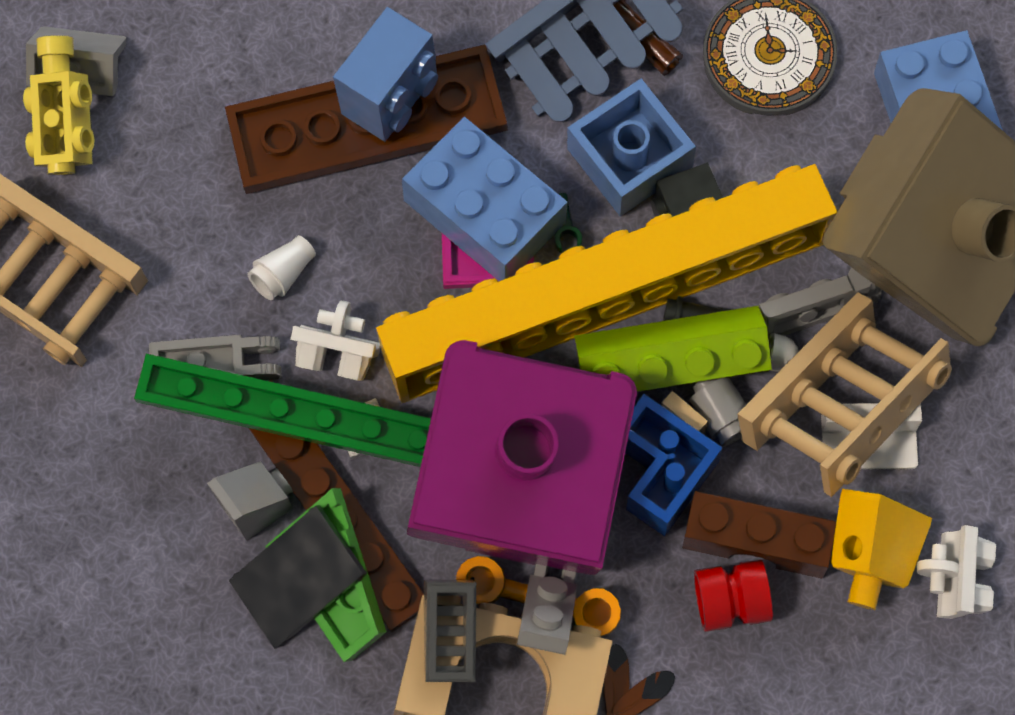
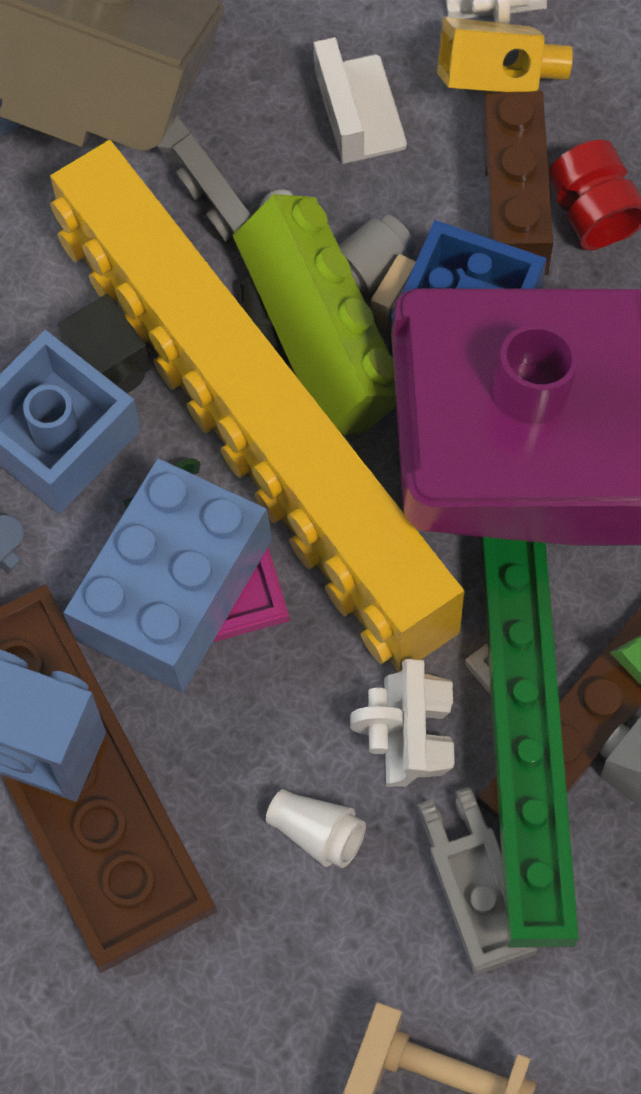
camera: 105 degrees left, 5 degrees down
tan fence [737,292,952,497] -> none

